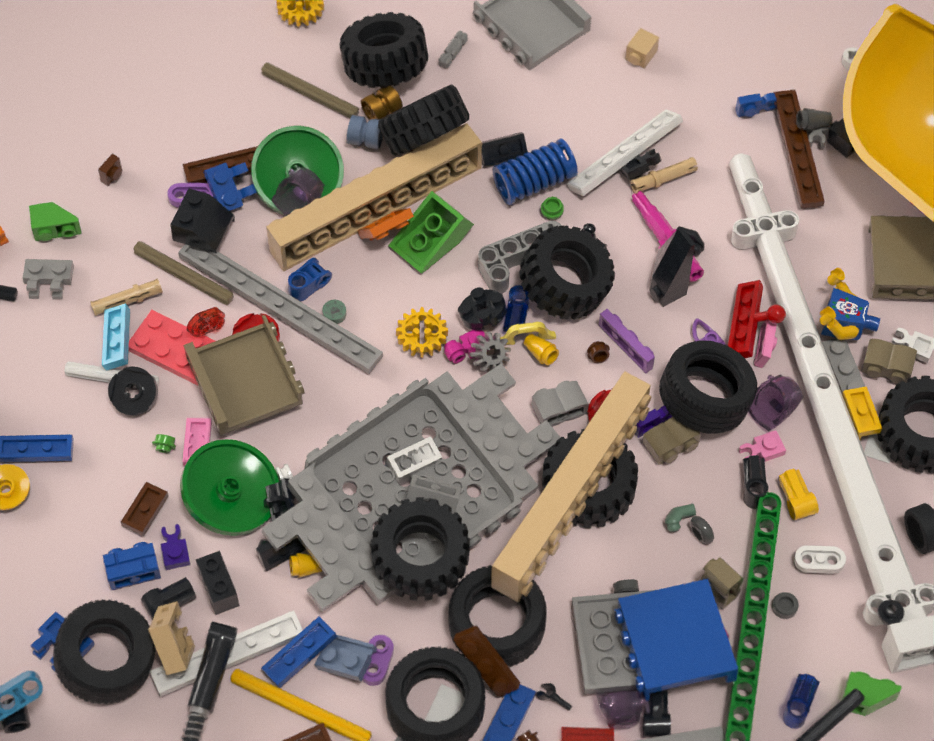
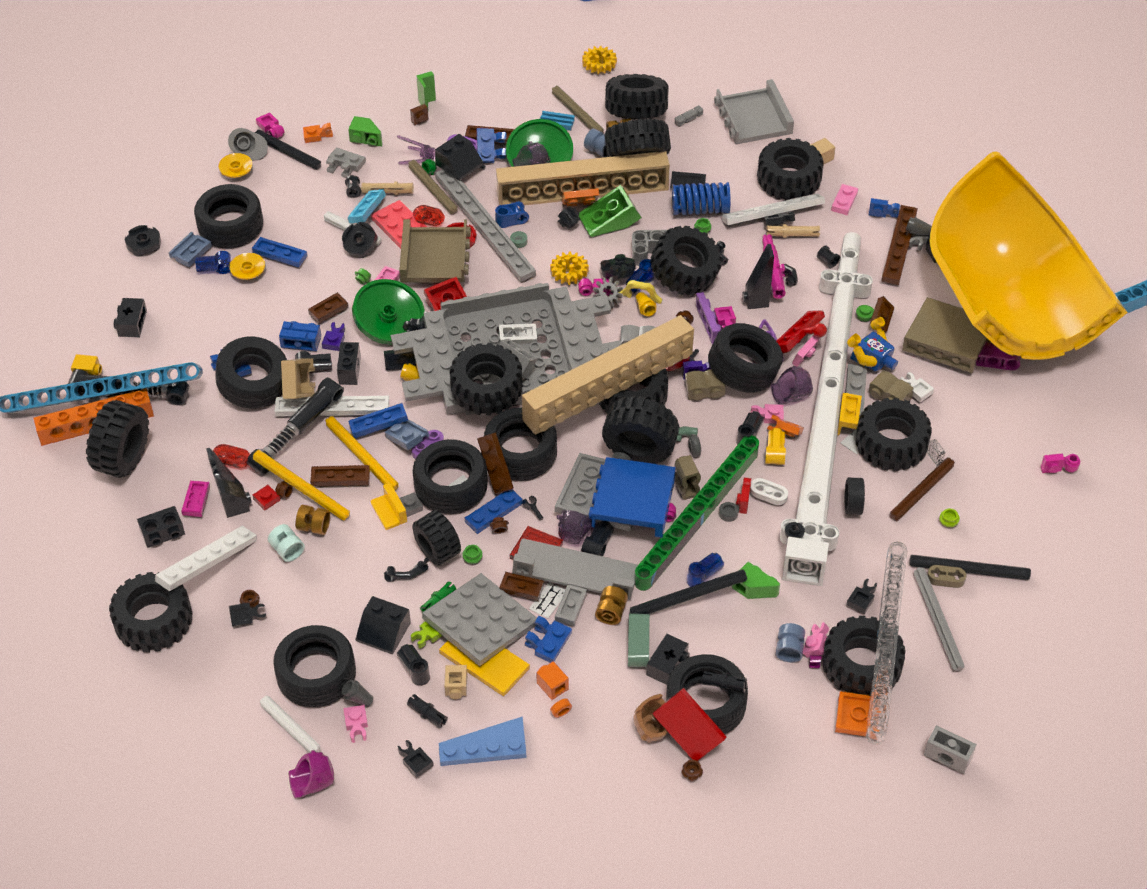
camera: 25 degrees right, 10 degrees down
none -> black bush [345,175,362,198]
none -> clear purple plant [397,135,435,165]
none -> bright green panel [416,71,436,111]
none -> green plate [422,159,437,175]
none -> red slope [424,277,467,311]
none -> dark azure tile [540,111,575,130]
none -> black gear [558,206,580,229]
none -> black tyre [602,396,679,464]
none -> dark pink plate [714,306,736,329]
none -> red plate [736,477,752,514]
none -> black tyre [757,138,824,200]
none -> orange plate [767,415,804,437]
none -> black bush [817,245,840,268]
none -> bright pink plate [831,184,859,215]
none -> bright green plate [856,305,874,322]
none -> reddish brown plate [870,296,895,333]

